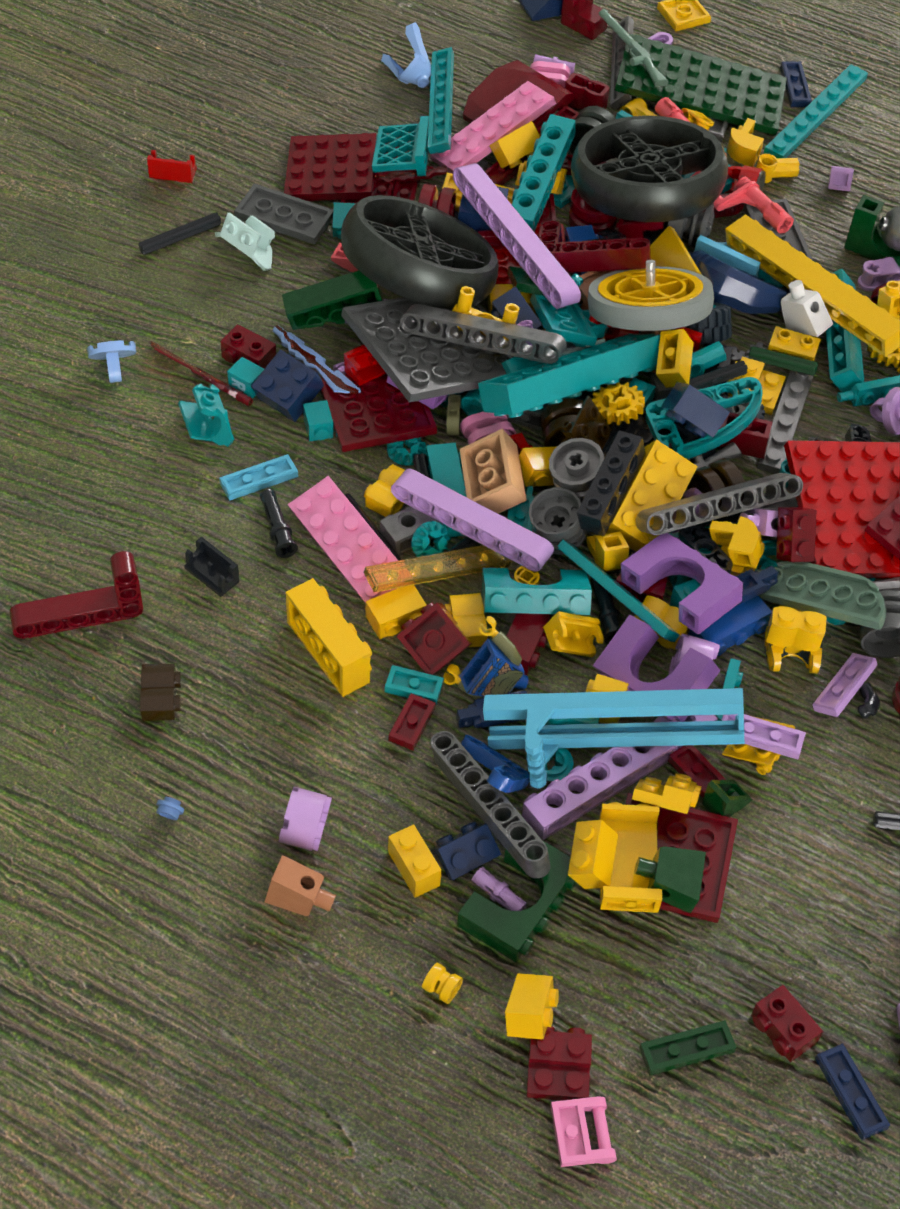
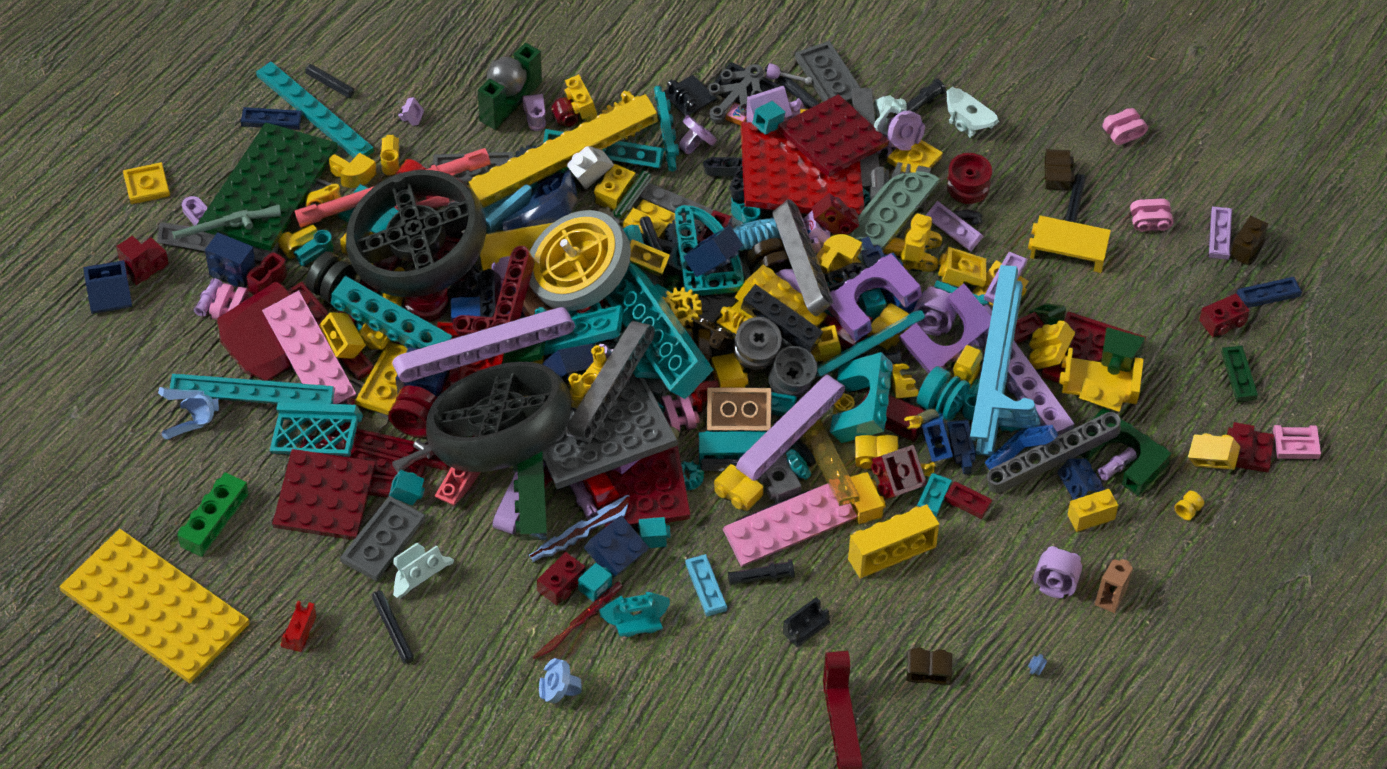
camera: 80 degrees left, 0 degrees up
none -> yellow plate [59,529,250,684]
none -> green brick [177,472,249,557]
none -> dark blue brick [205,232,256,288]
none -> black axle [305,64,355,98]
none -> medium azure gear [732,218,781,251]
none -> teal wheel [917,366,970,421]
none -> yellow plate [938,247,986,287]
none -> yellow panel [1028,215,1111,273]

